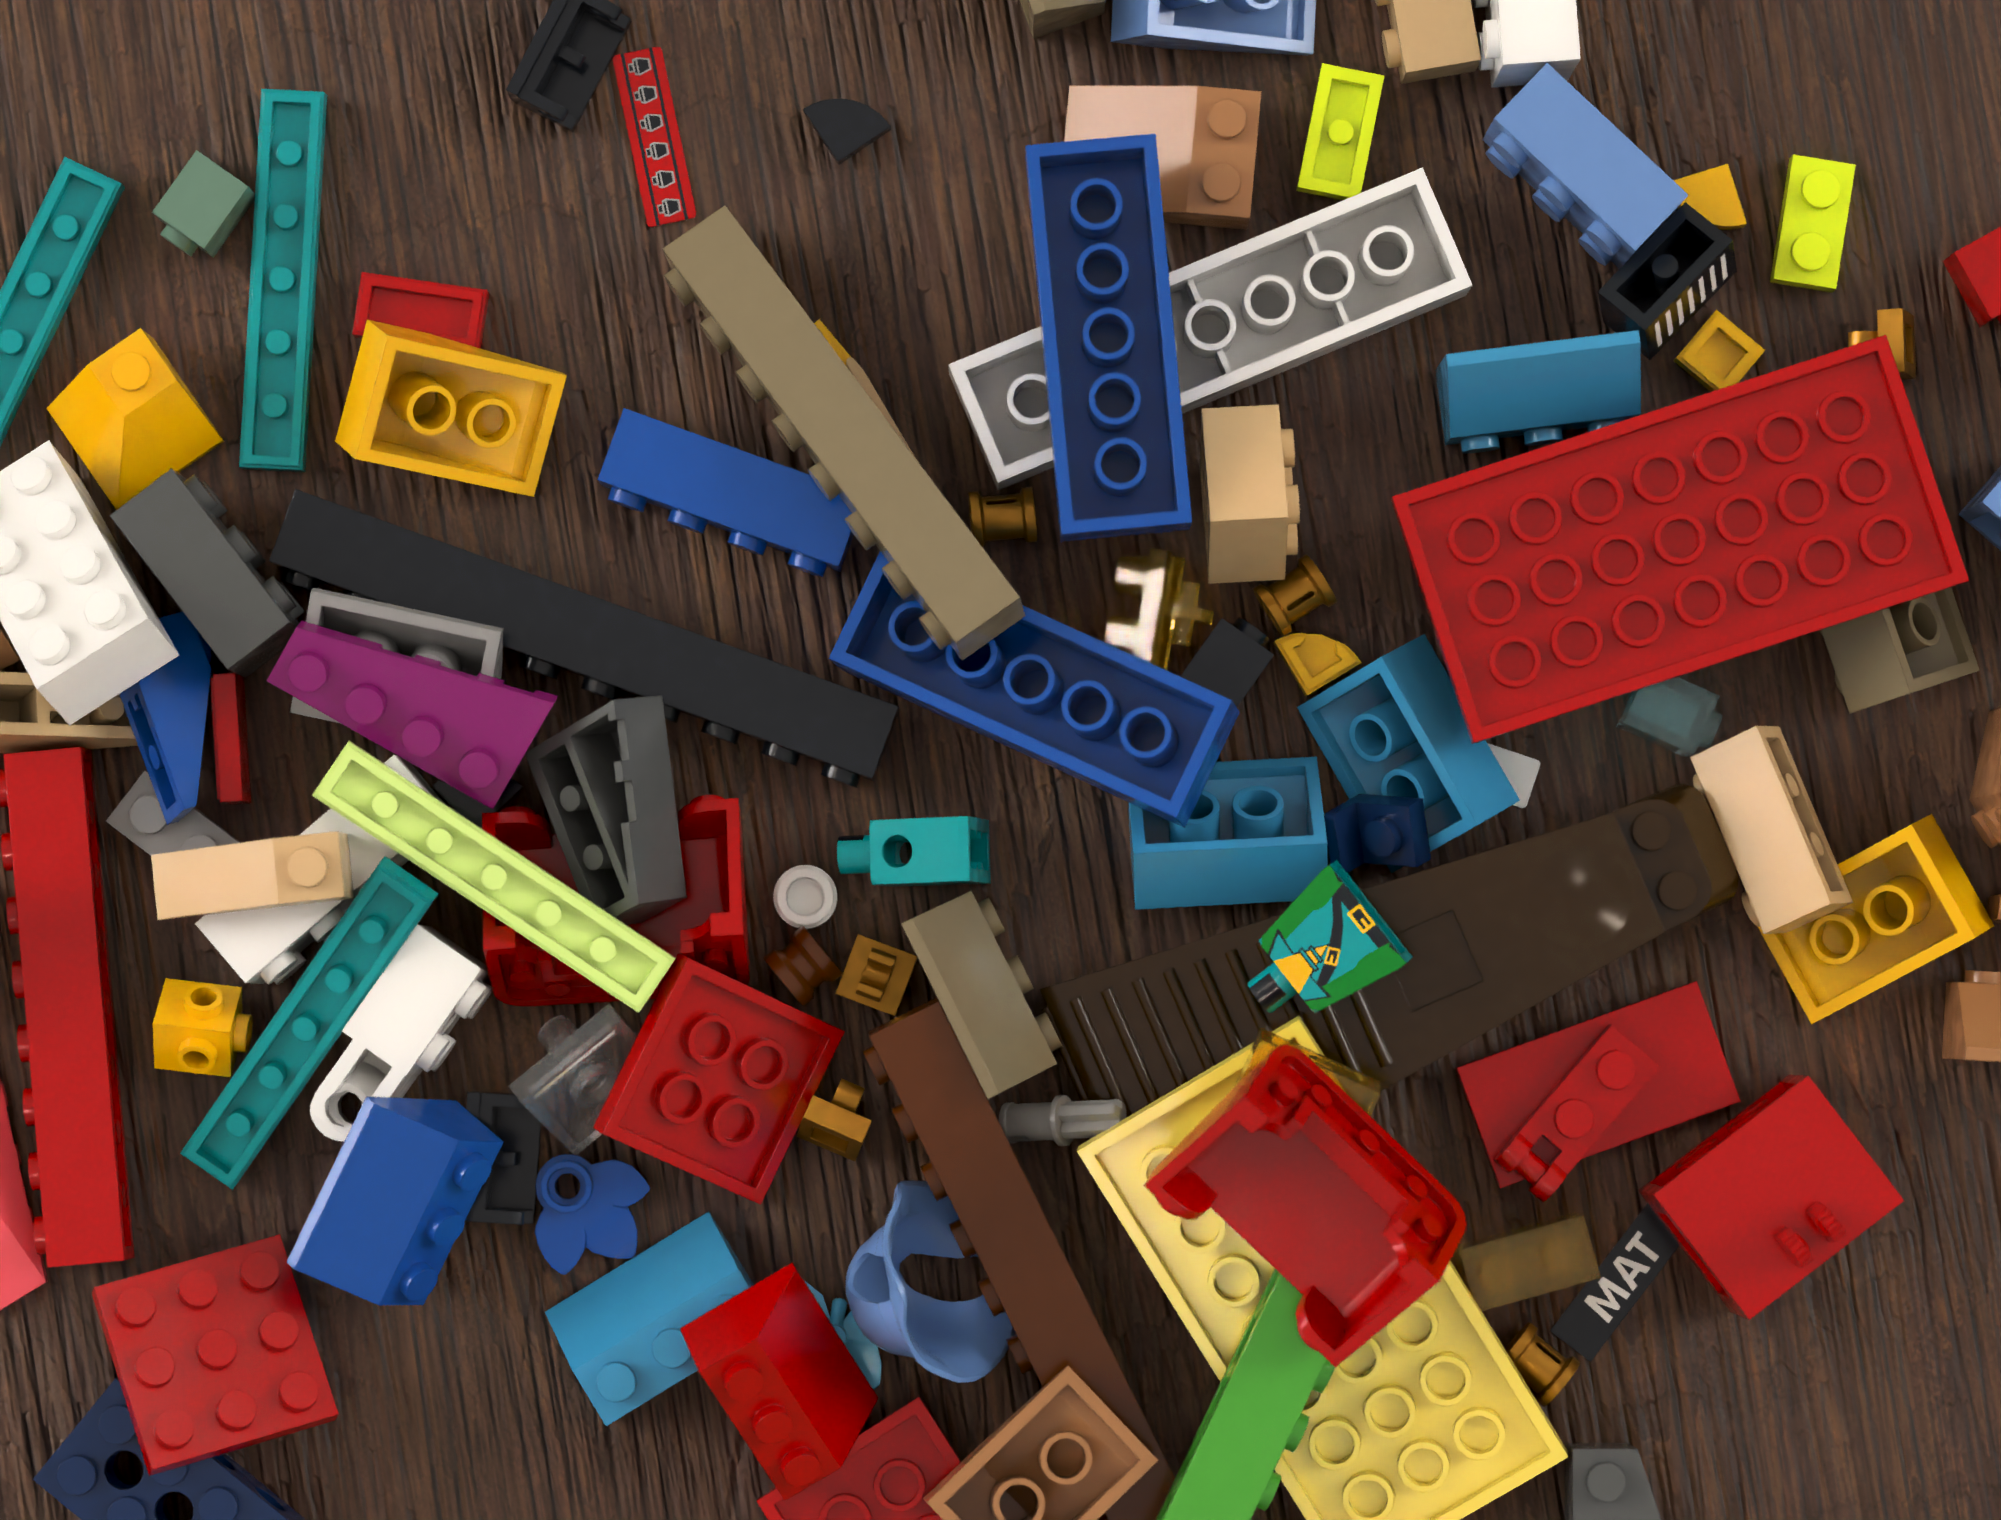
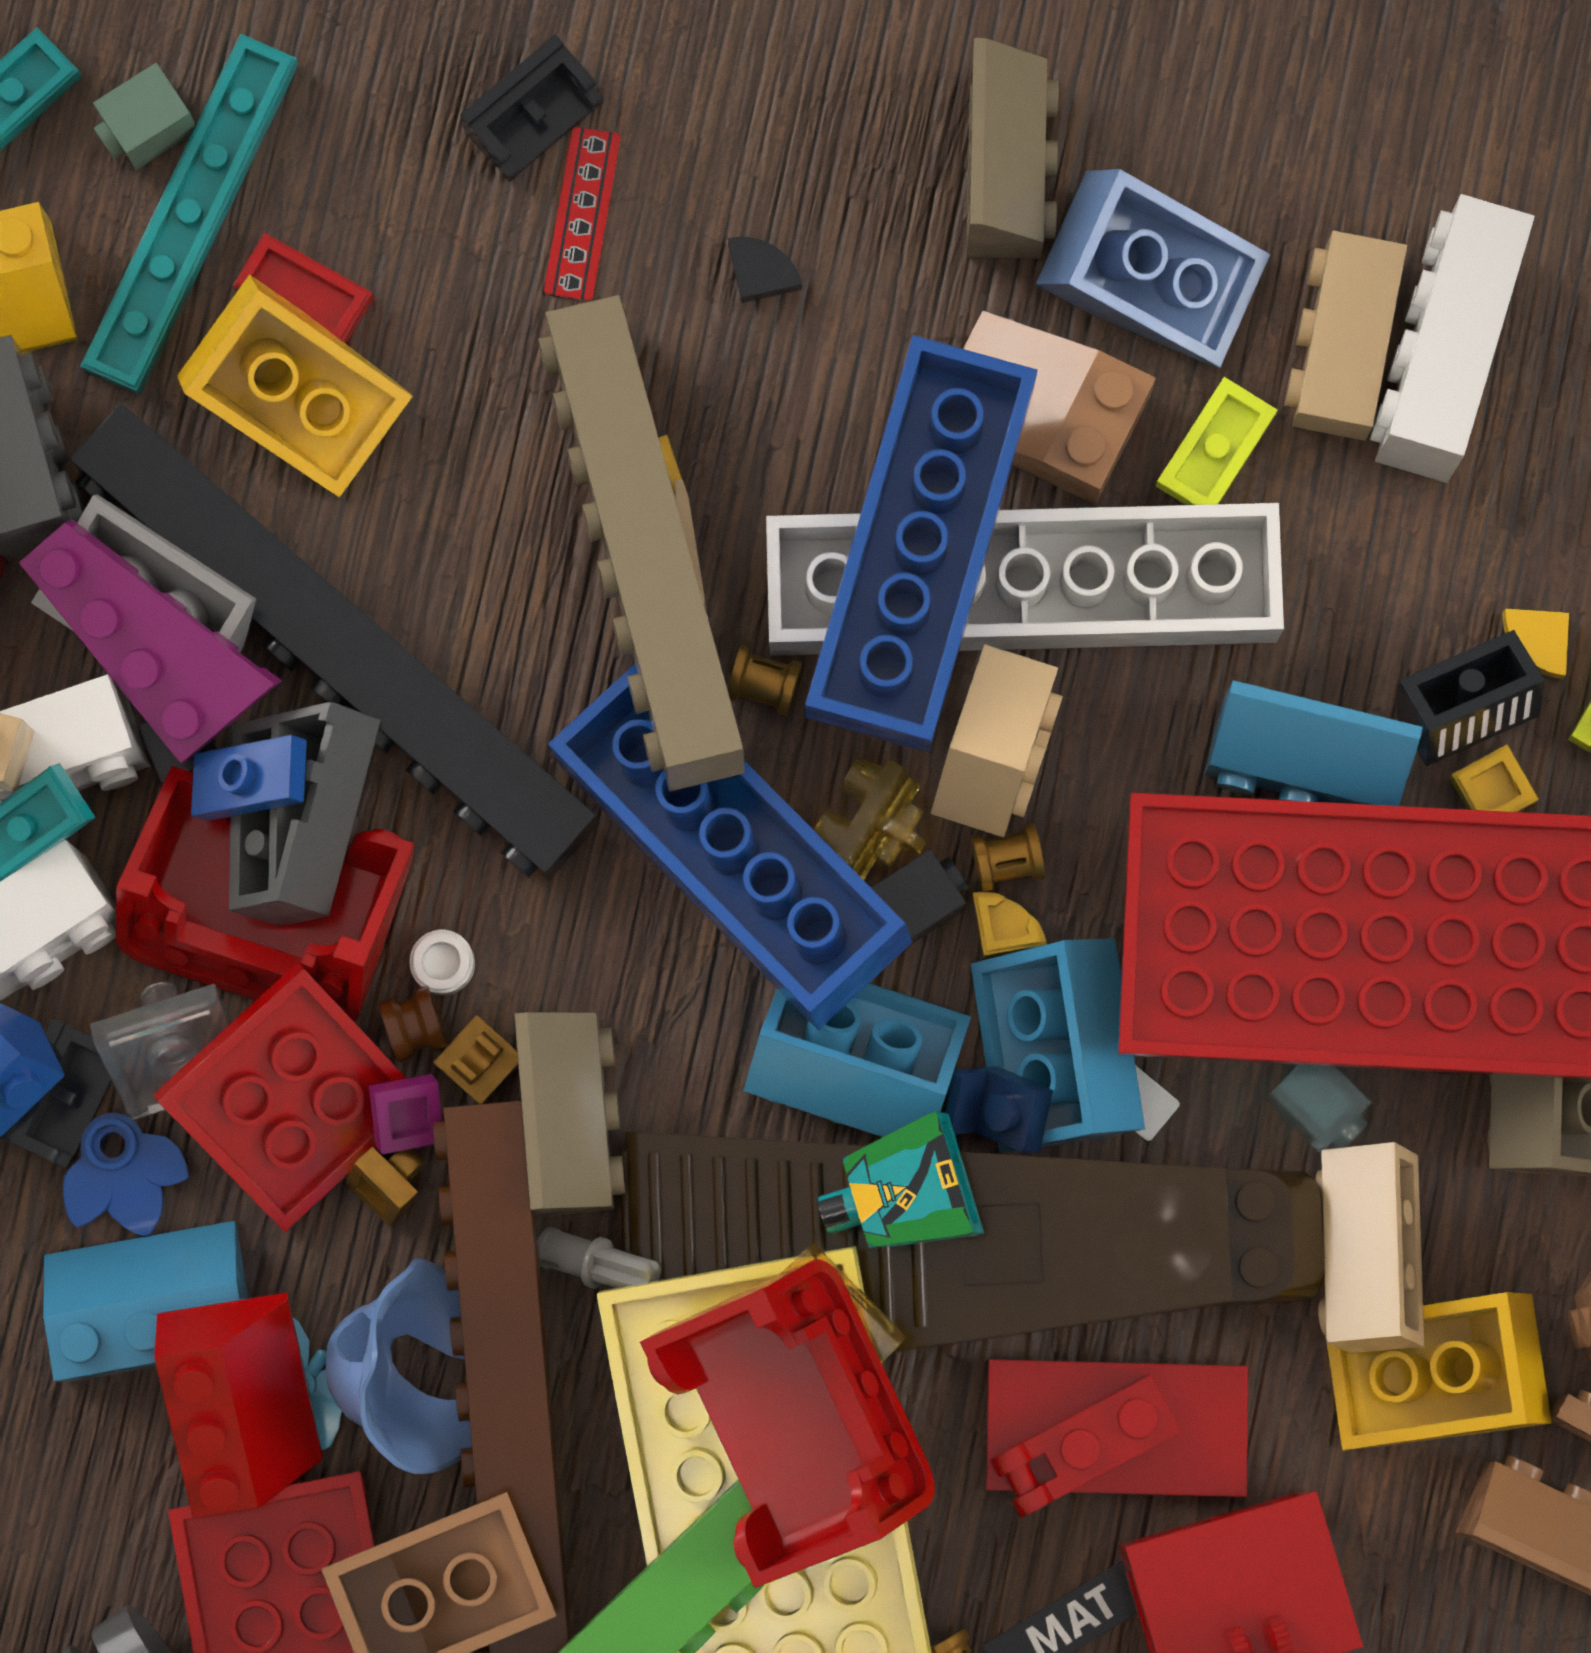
camera: 25 degrees right, 5 degrees down
yellowish green tile [312,740,675,1013] -> none
blue brick [597,408,854,577] -> none
teal torso [837,816,991,886] -> none
clear yellow brick [1454,1213,1601,1311] -> none
medium blue brick [1482,63,1688,269] -> none
none -> blue plate [191,735,307,821]
none -> magenta plate [369,1074,442,1154]

